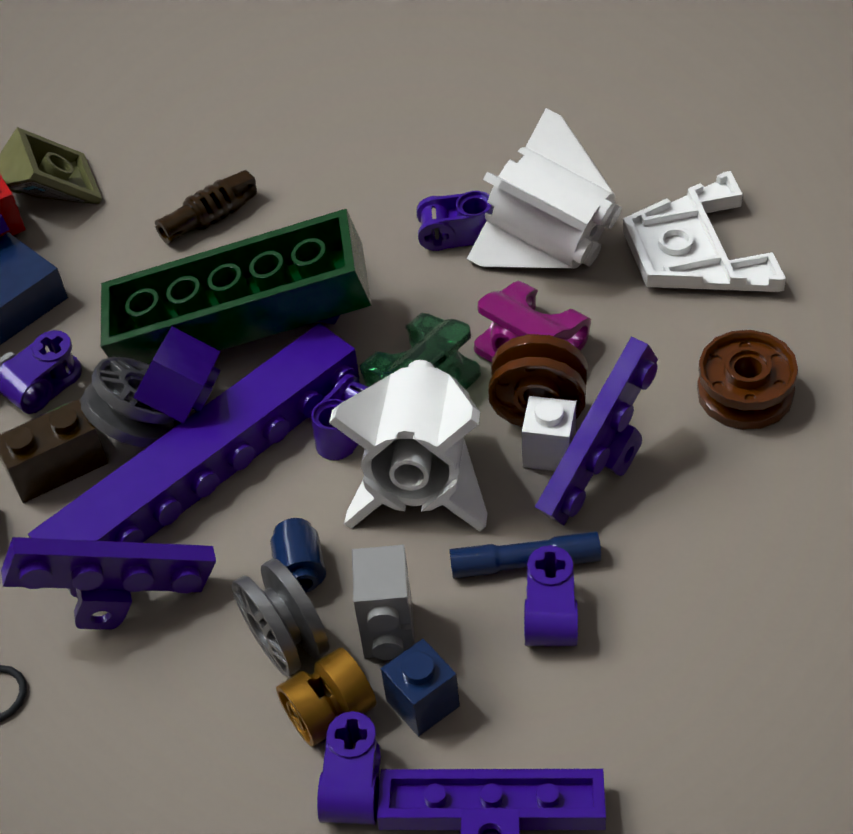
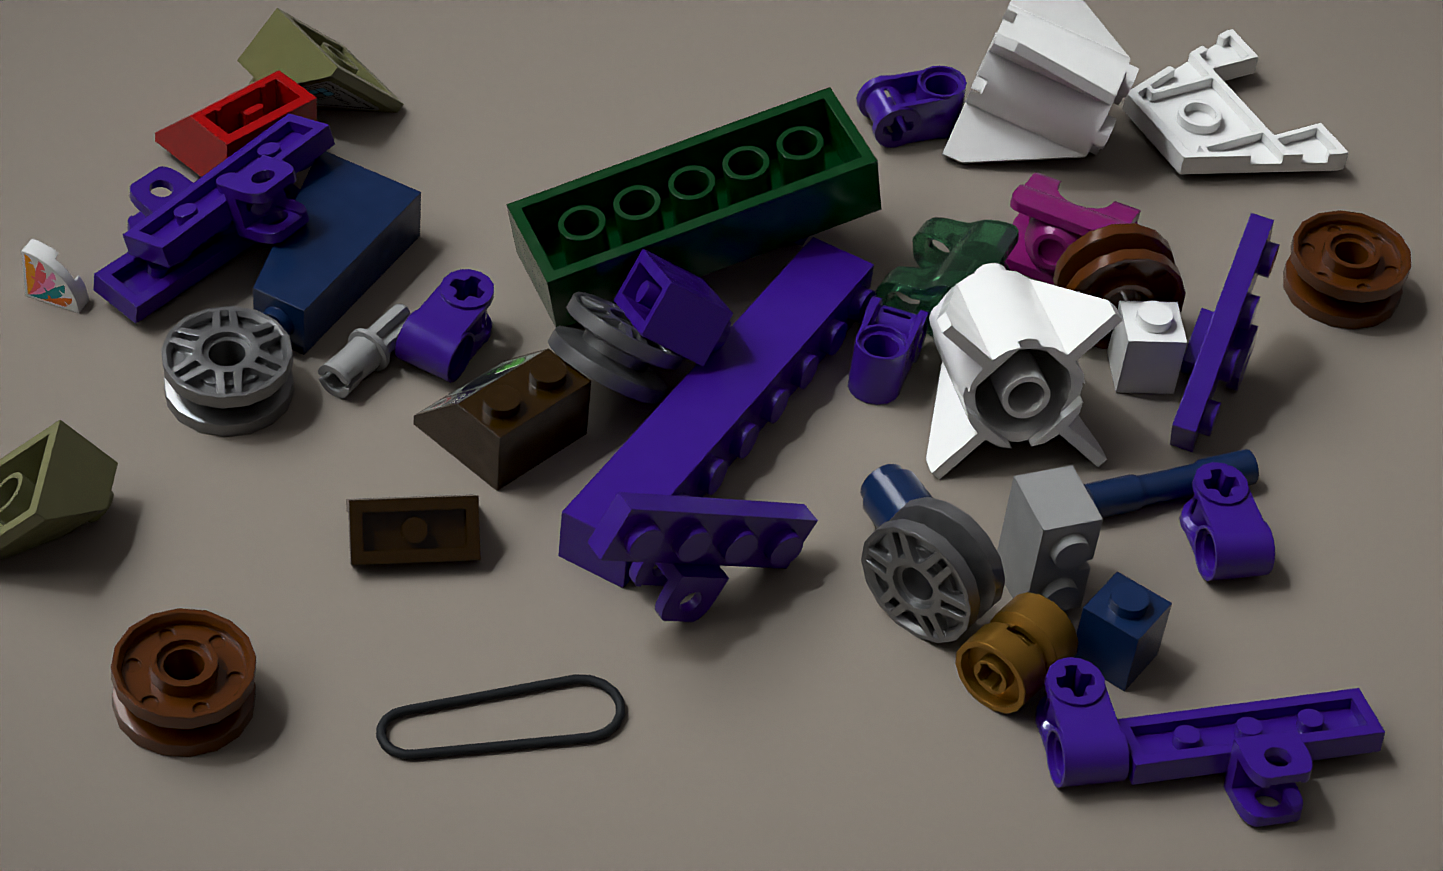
camera: 25 degrees left, 5 degrees down
dark brown hinge [155,170,257,244] -> none

